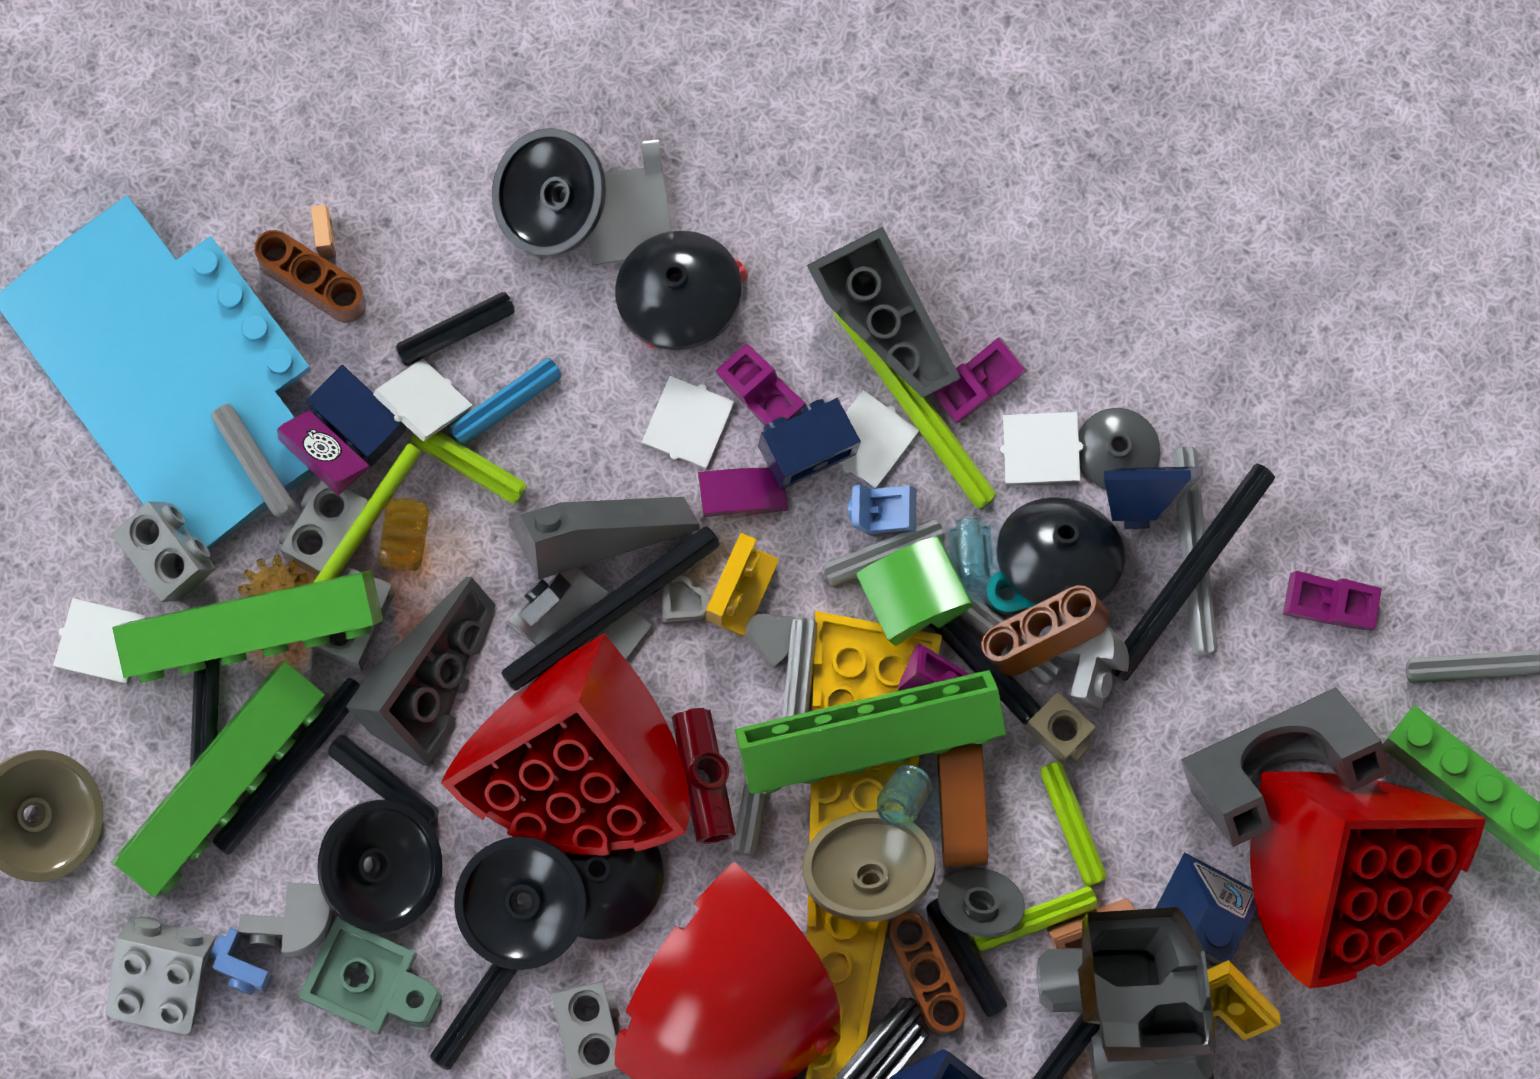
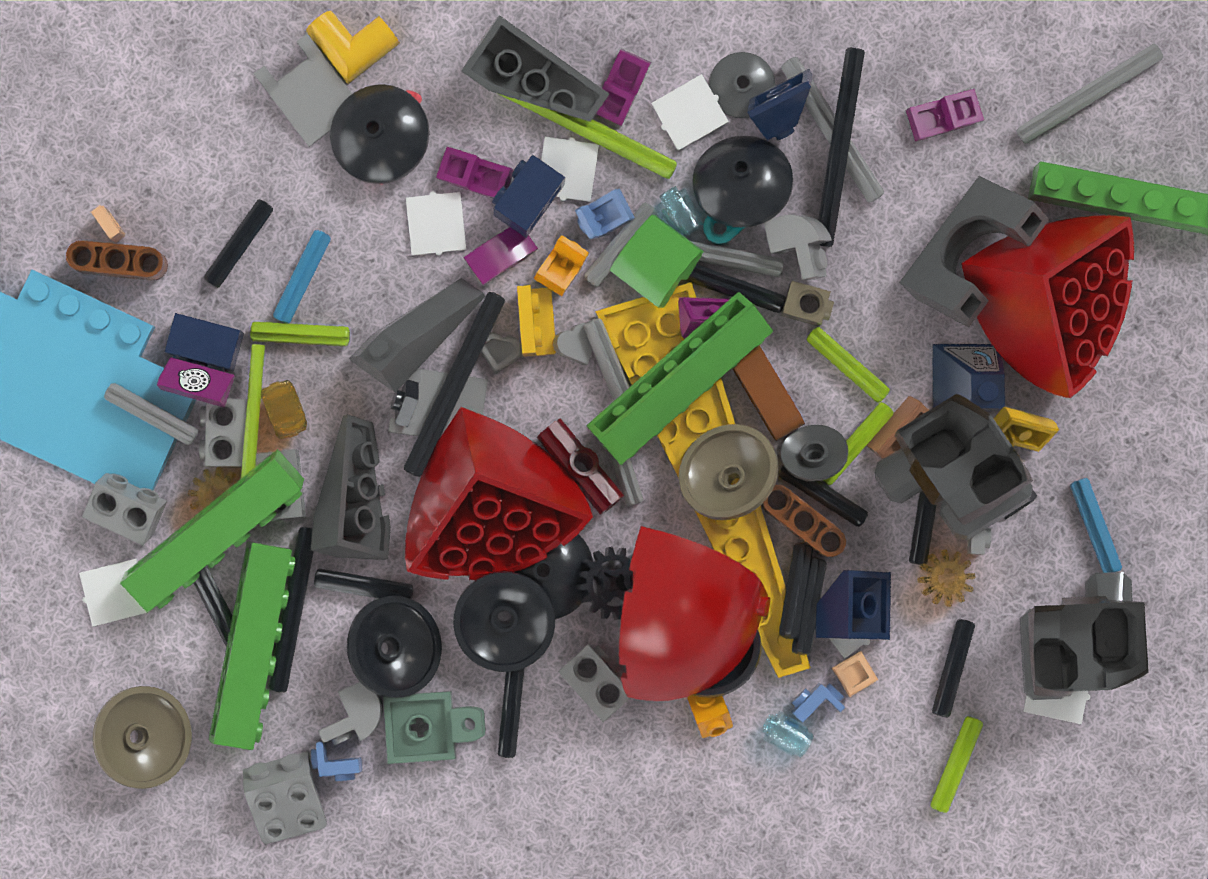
camera: 25 degrees left, 10 degrees up
white piece [373,359,472,442] -> none
black dish [492,128,606,256] -> none
clear light blue brick [877,765,933,827] -> none
dark orange beam [981,585,1110,676] -> none
none -> yellow brick [306,10,400,84]
none -> light orange bracket [534,236,589,297]
none -> black gear [576,547,633,620]

